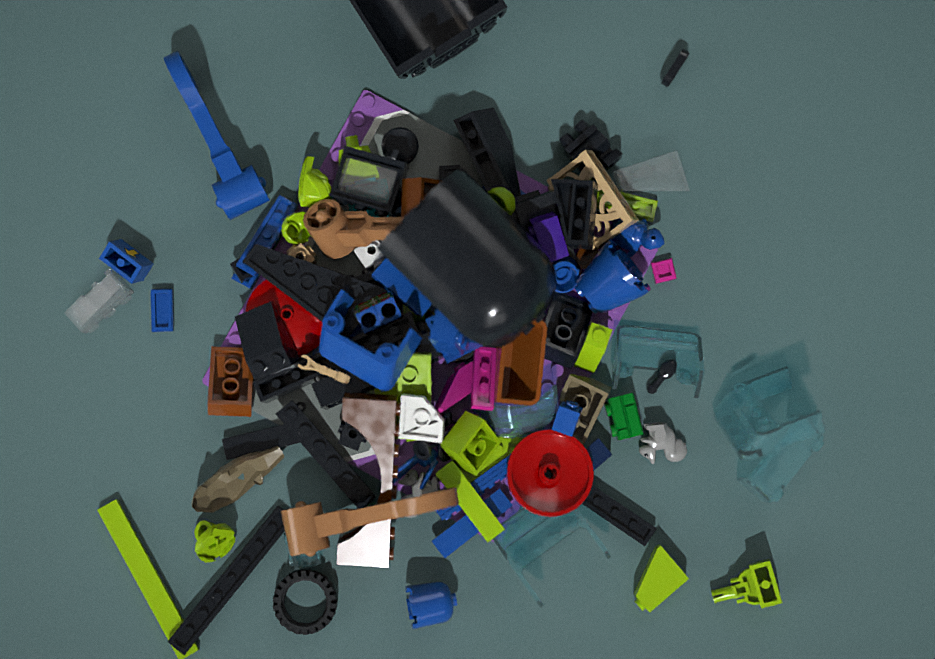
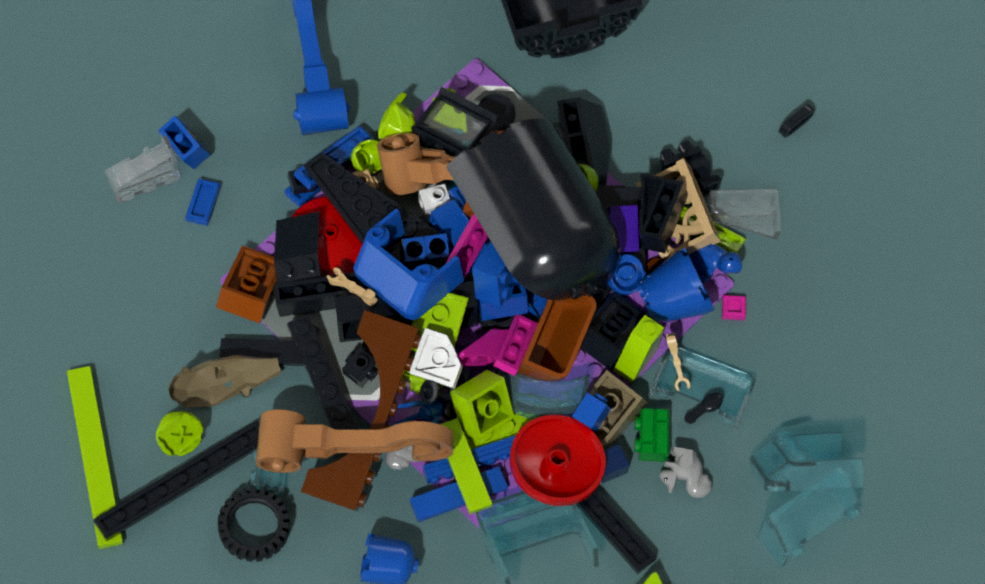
camera: 15 degrees right, 20 degrees down
none -> dark pink plate [446,214,488,278]
none -> tan piece [666,333,690,391]

